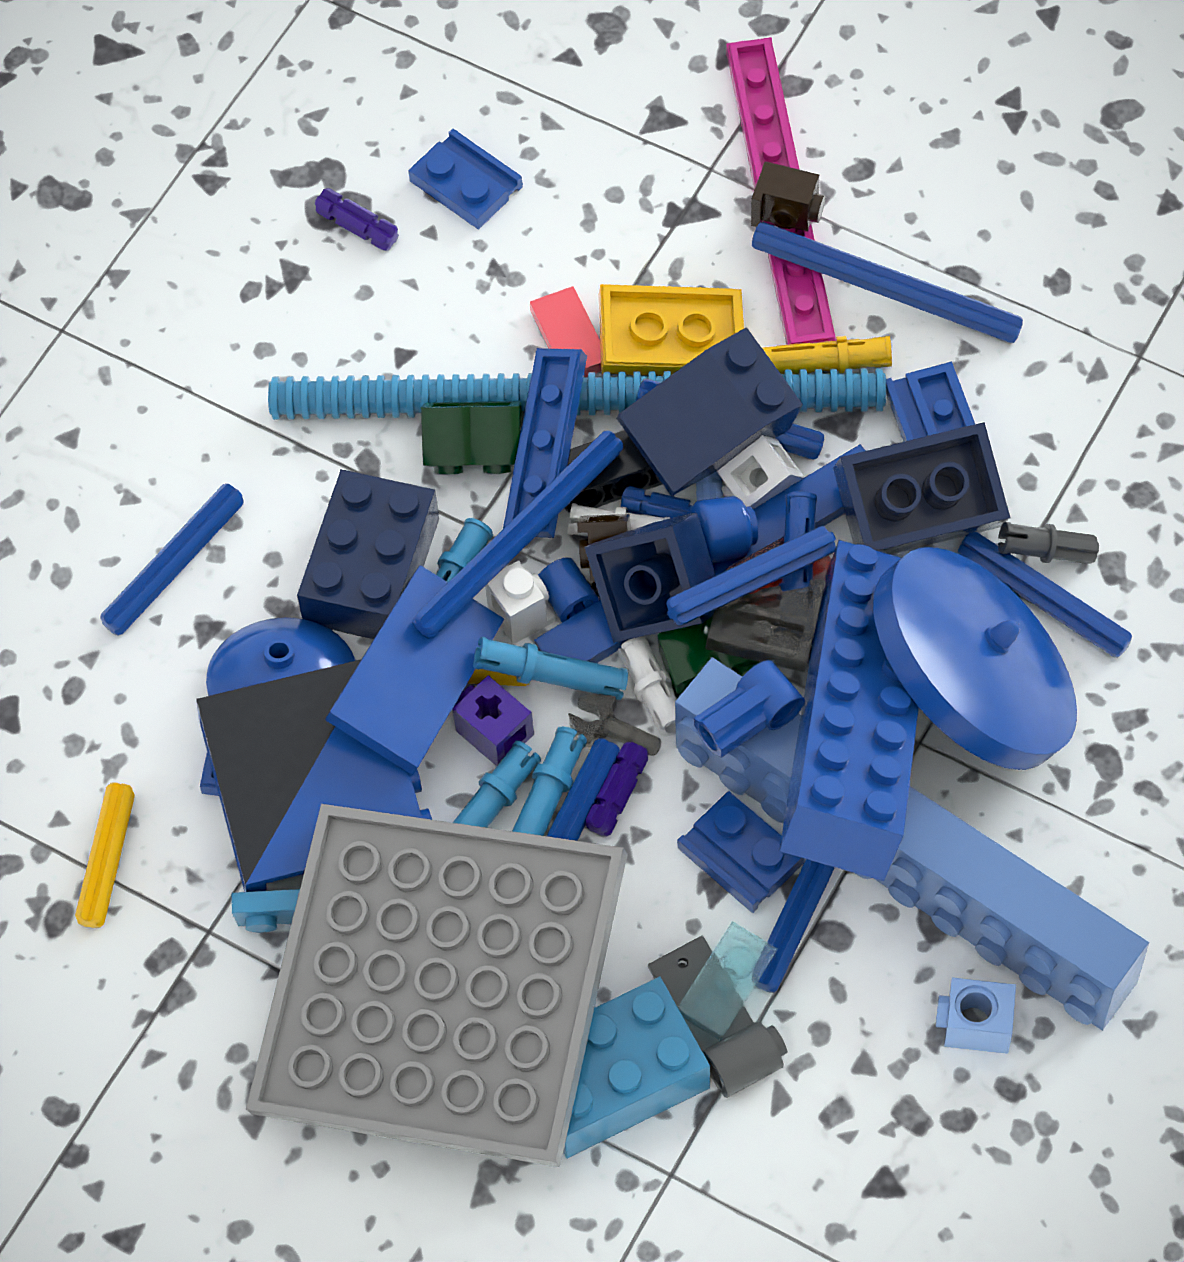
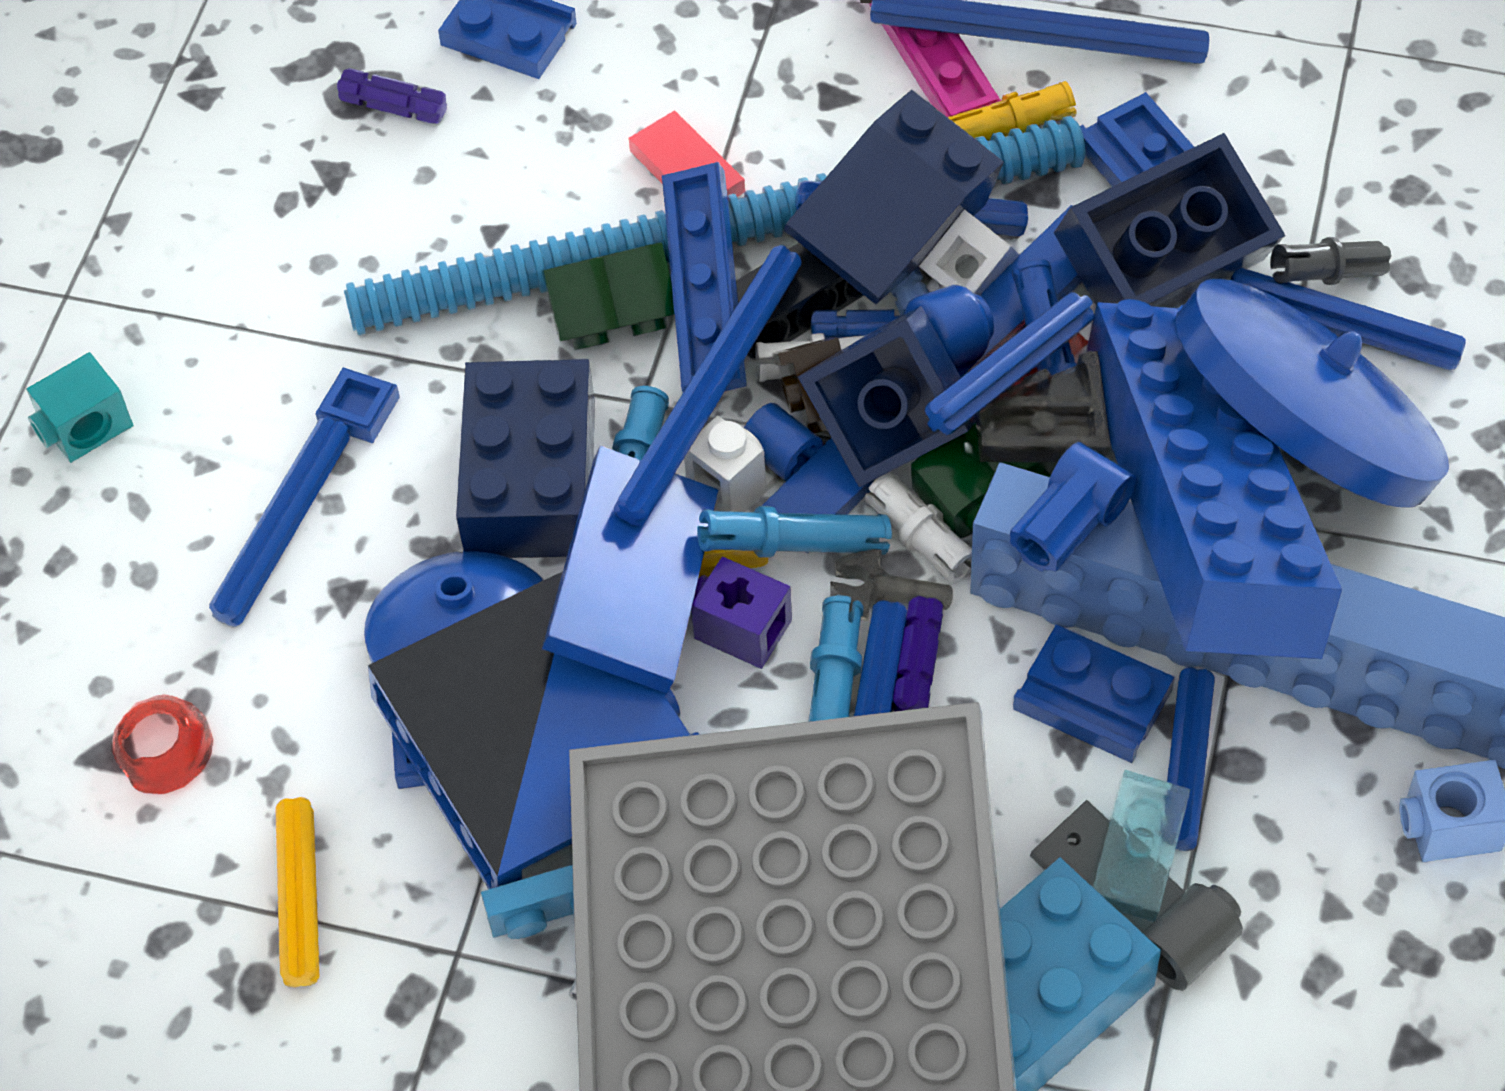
camera: 15 degrees left, 5 degrees down
dark azure pin [452,741,541,828] -> none
yellow tile [598,284,744,376] -> none
none -> teal brick [26,352,134,463]
none -> clear red piece [111,694,214,794]
none -> blue tile [315,367,400,444]

